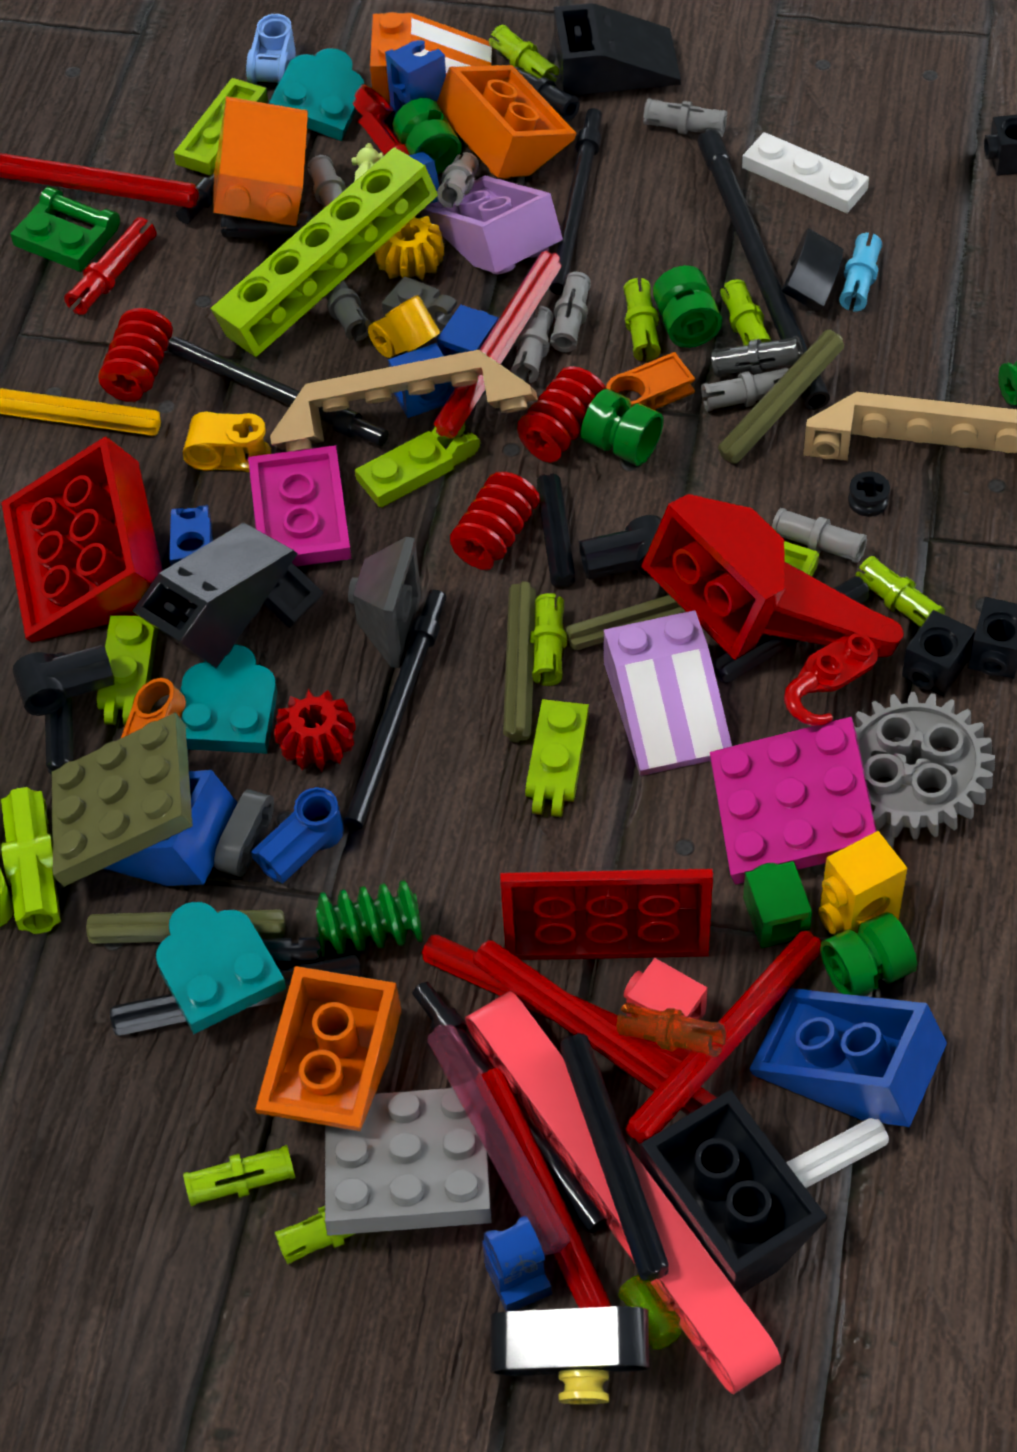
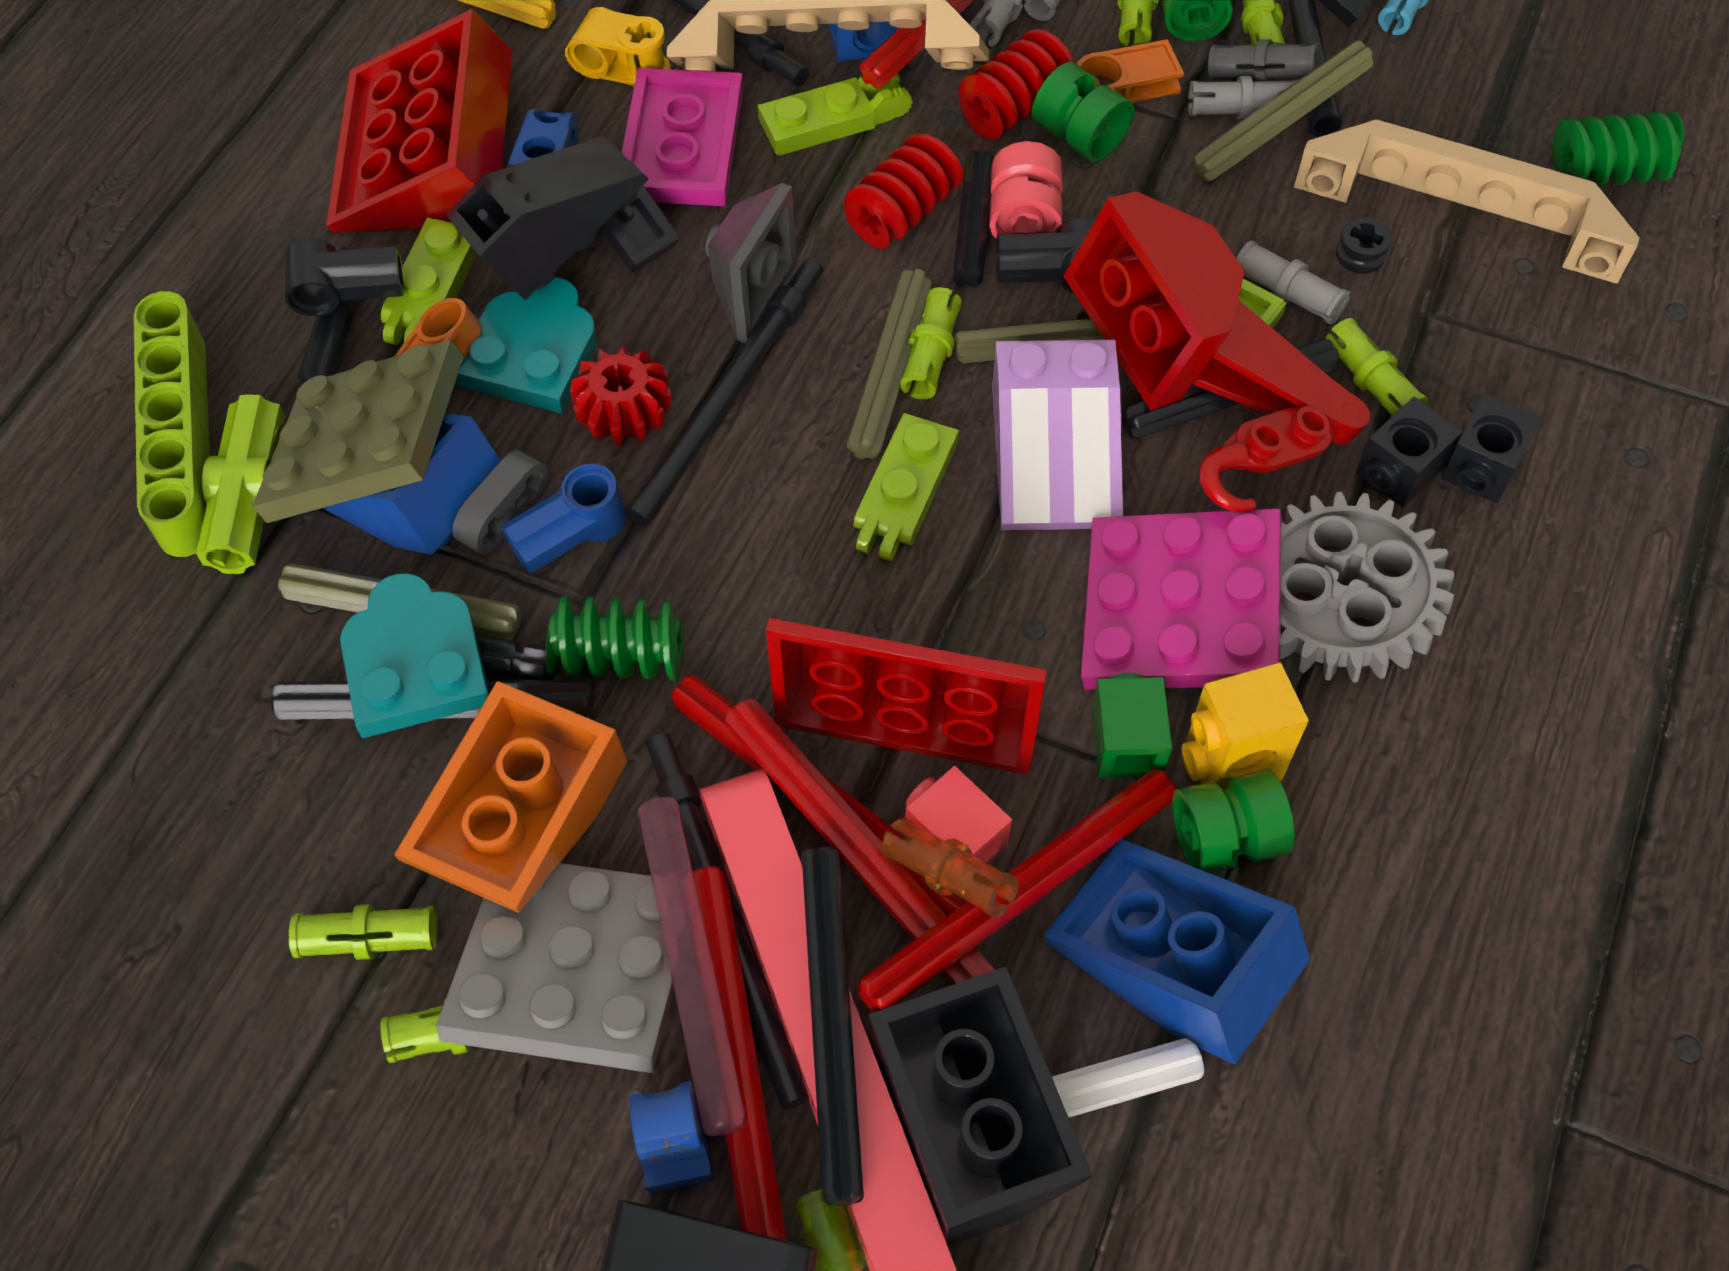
camera: 10 degrees right, 5 degrees up
none -> coral wheel [989,141,1063,238]

